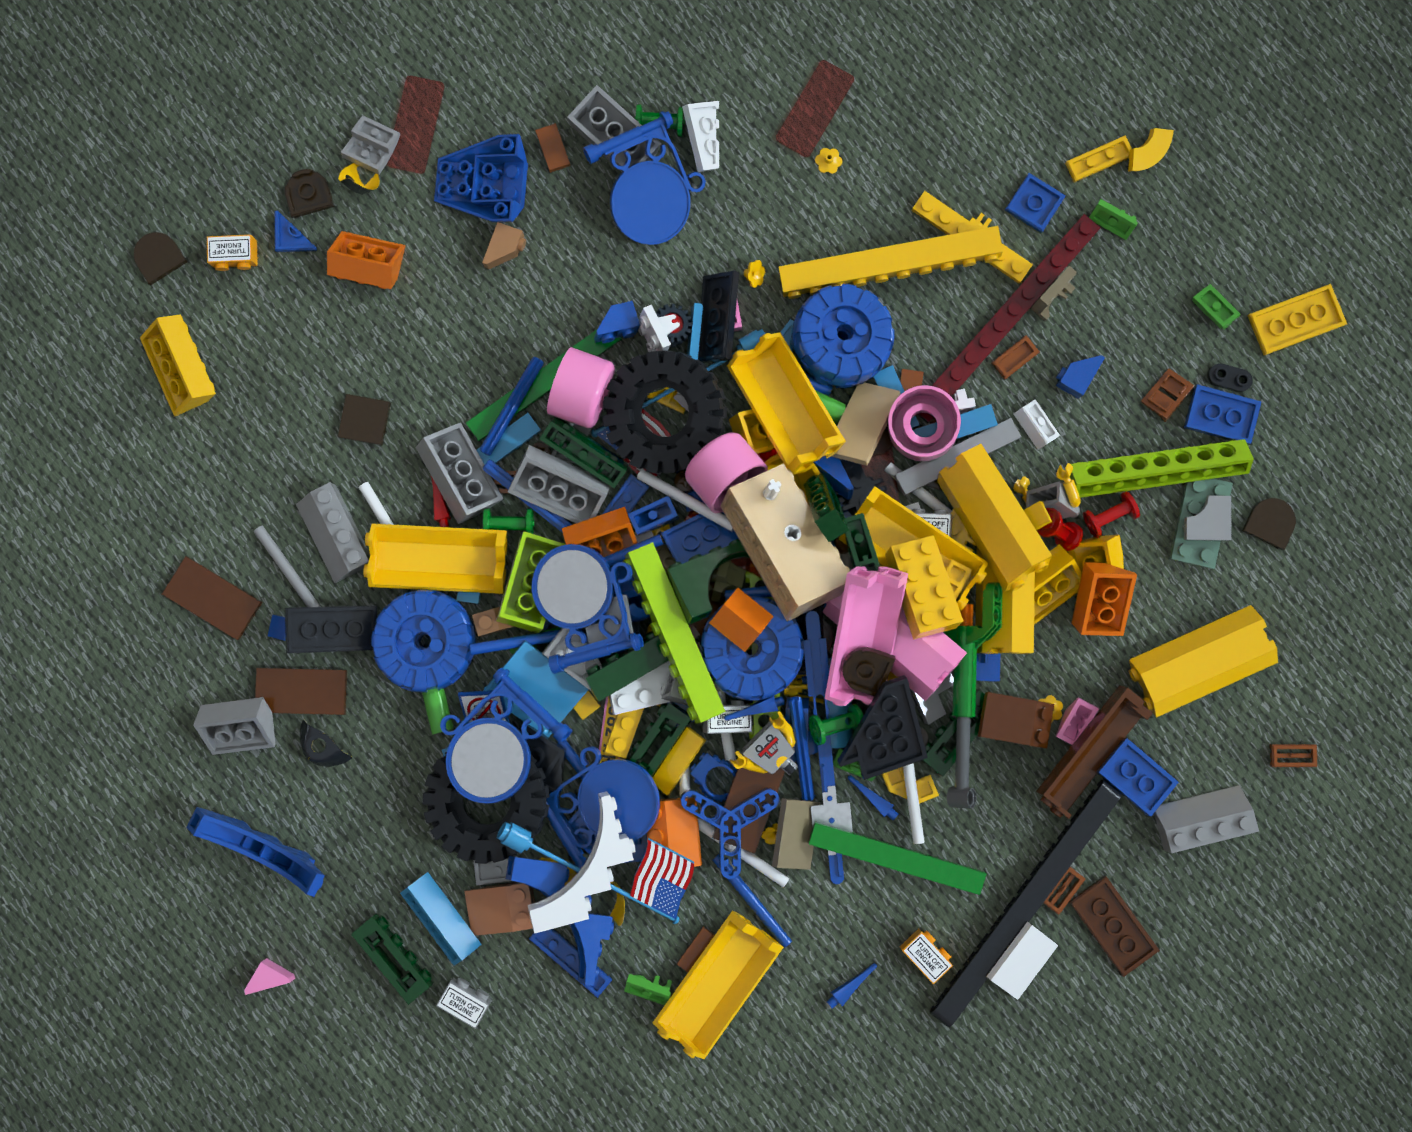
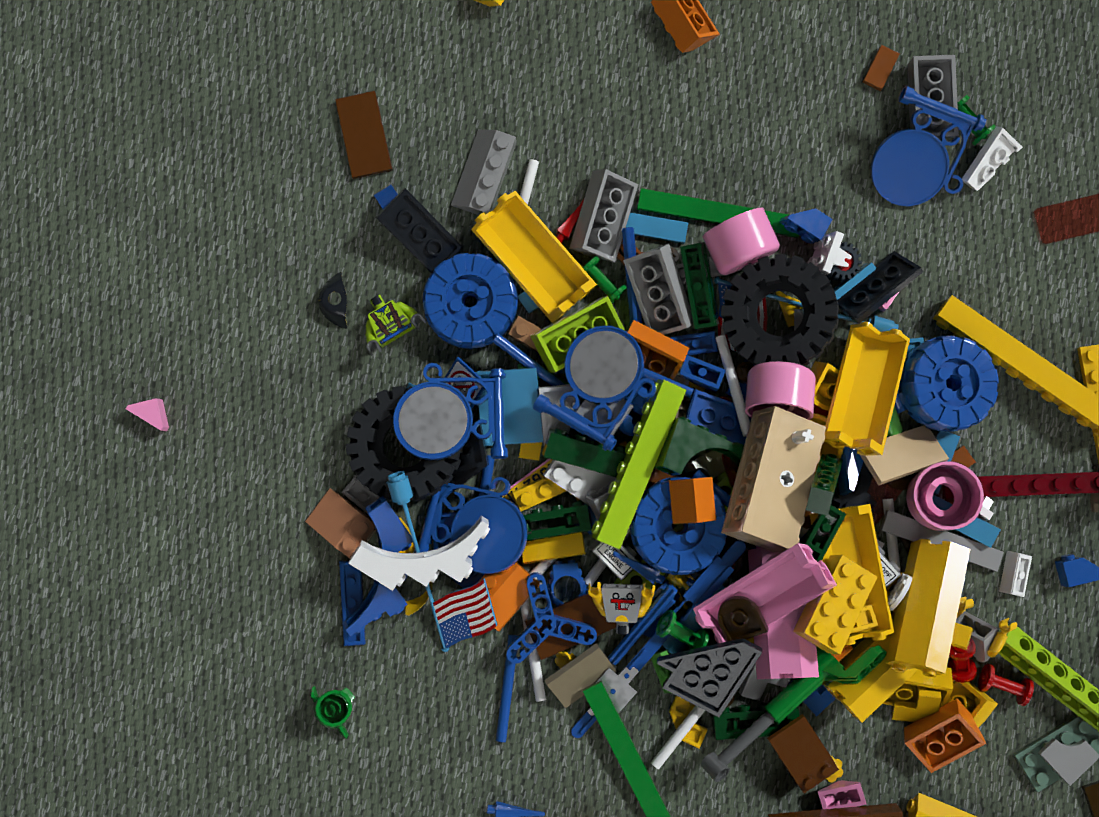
camera: 45 degrees right, 0 degrees up
blue arch [186,807,325,897] -> none
light grey slope [193,697,276,755] -> none
light grey piece [253,526,321,607] -> none
reddish brown tile [255,668,347,715] -> none
dark brown tile [338,394,391,446] -> none
dark green brick [351,913,433,1005] -> none
dark azure brick [400,872,482,966] -> none
bright green pin [422,688,454,735] -> none
blue wedge [434,134,528,222] -> none
brick [436,978,492,1029] -> none
blue axle [480,357,543,456] -> none
medium nougat slope [482,222,526,269] -> none
bright green plate [624,974,672,1005] -> none
yellow panel [652,910,784,1059] -> none
dark orange tile [677,926,715,972] -> none
yellow plant [744,260,765,288] -> none
yellow plant [815,148,842,174] -> none
blue piece [848,775,898,820] -> none
dark orange tile [991,335,1040,380] -> none
none -> green piece [310,686,355,739]
none -> torso [365,295,426,356]
none -> white wheel [888,573,912,611]
none -> yellow tile [892,690,942,722]

